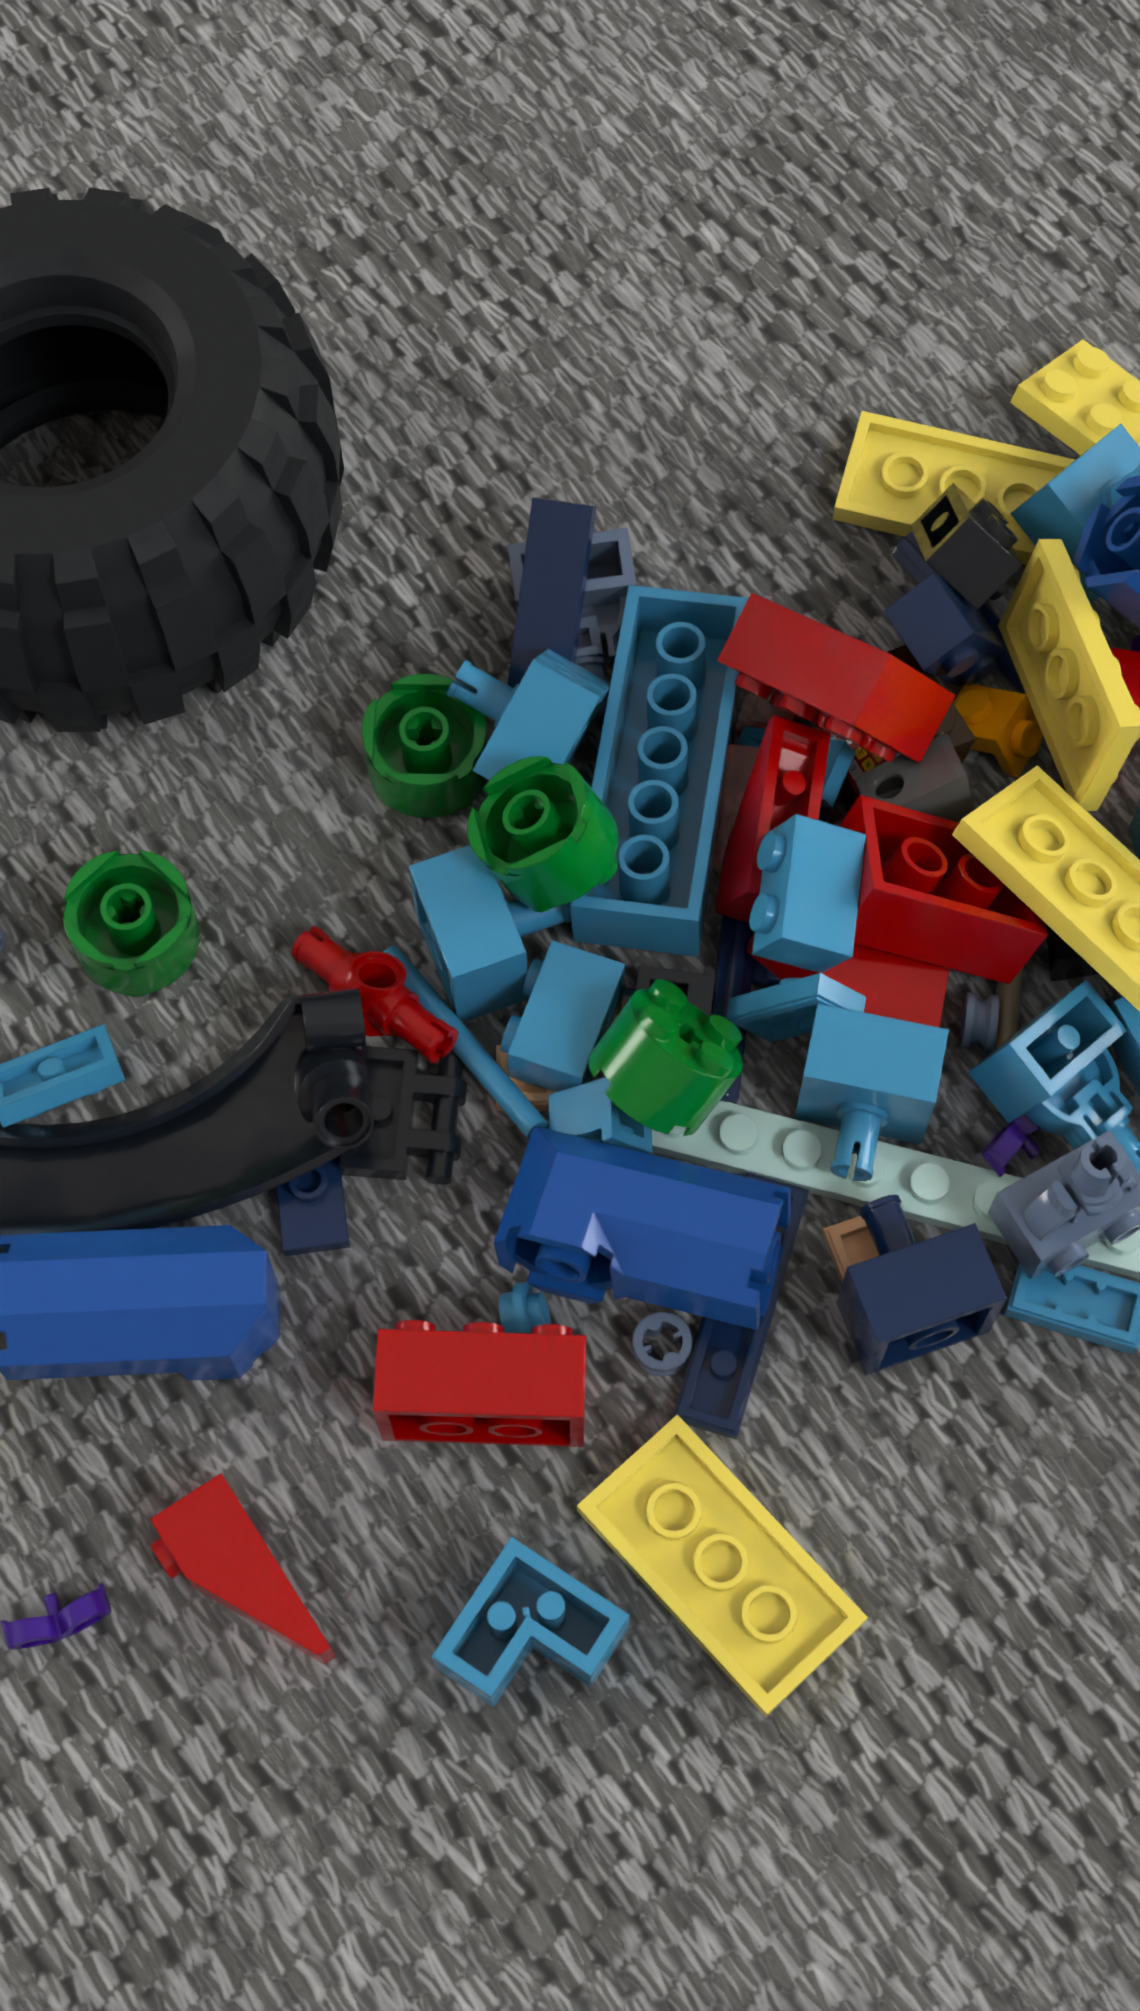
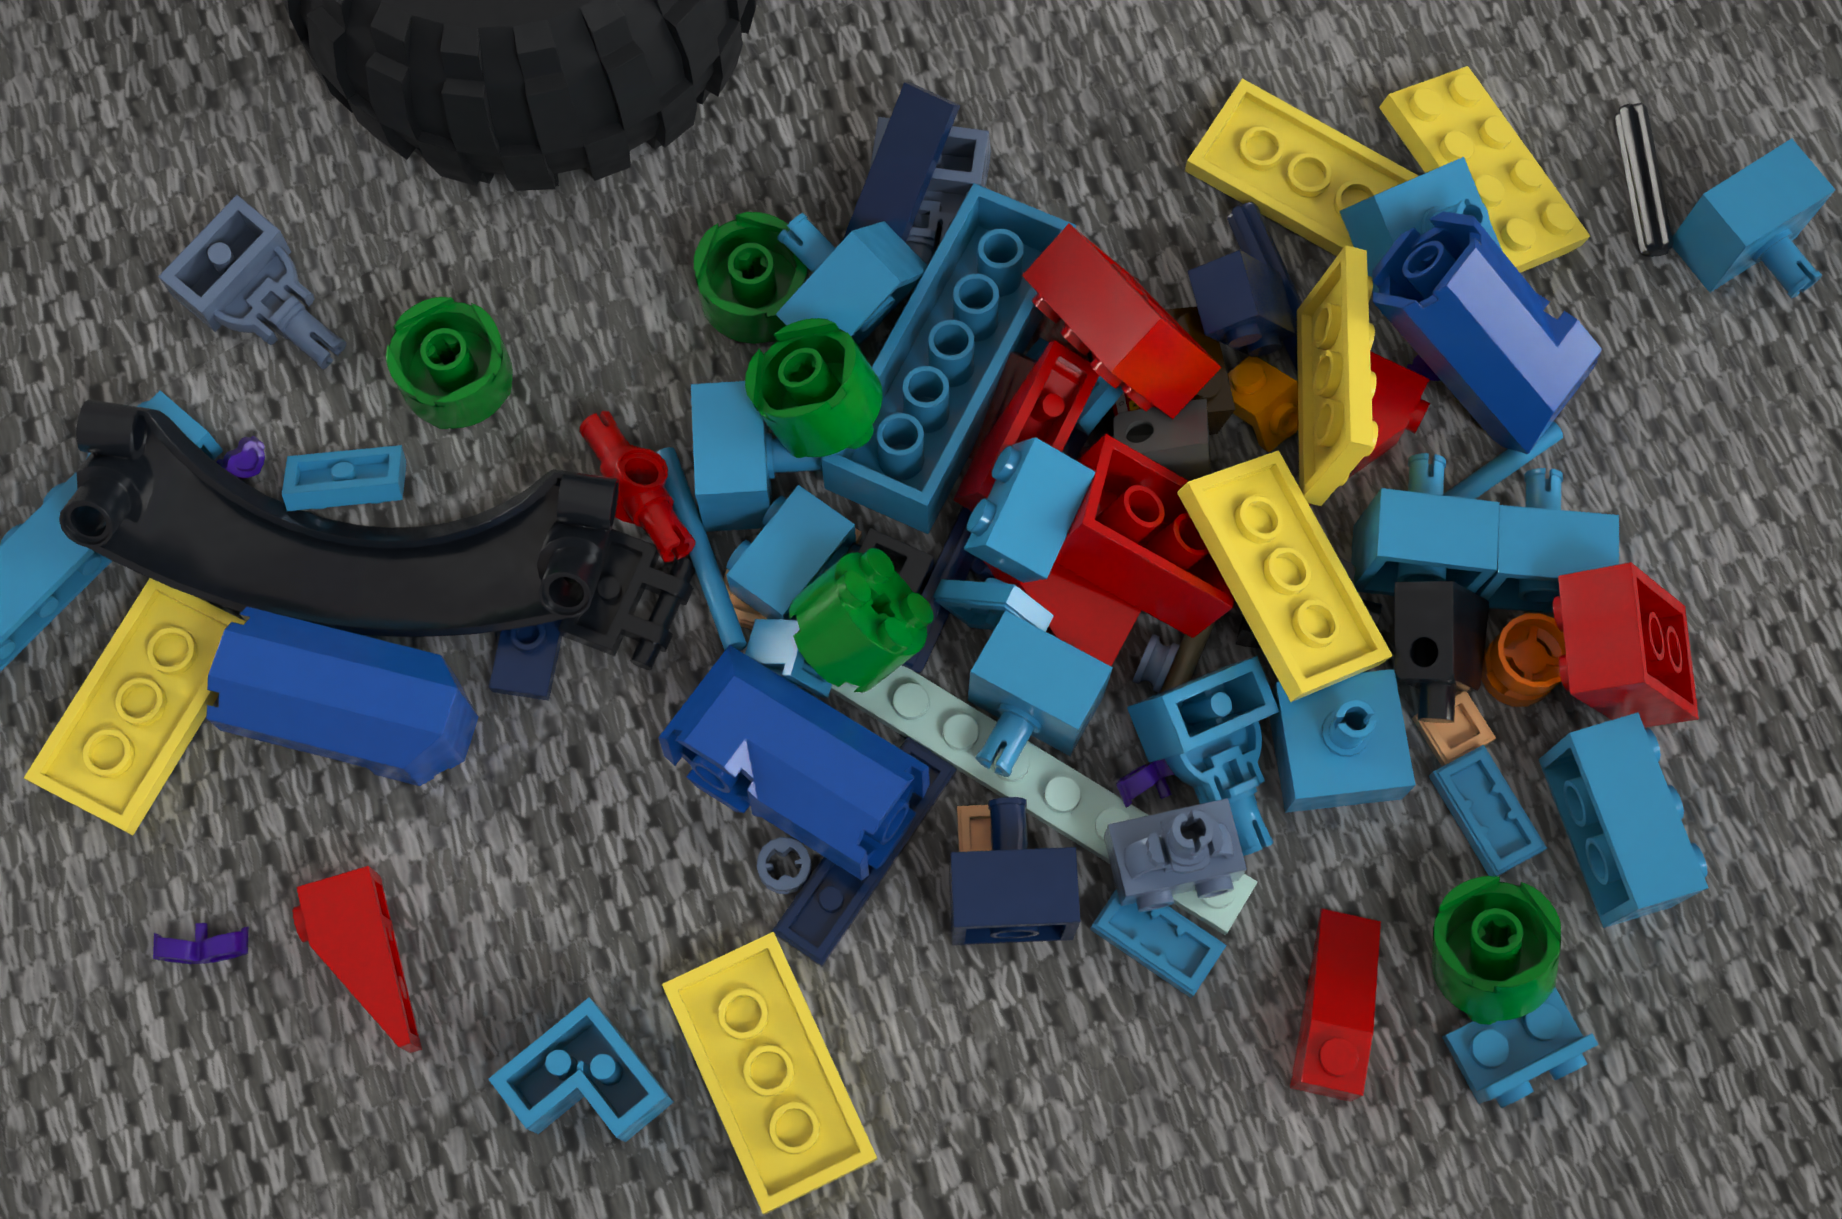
camera: 15 degrees right, 5 degrees up
red brick [373,1320,587,1447] -> none
dark azure plate [499,1282,551,1334] -> none
black brick [910,483,1022,610] -> none

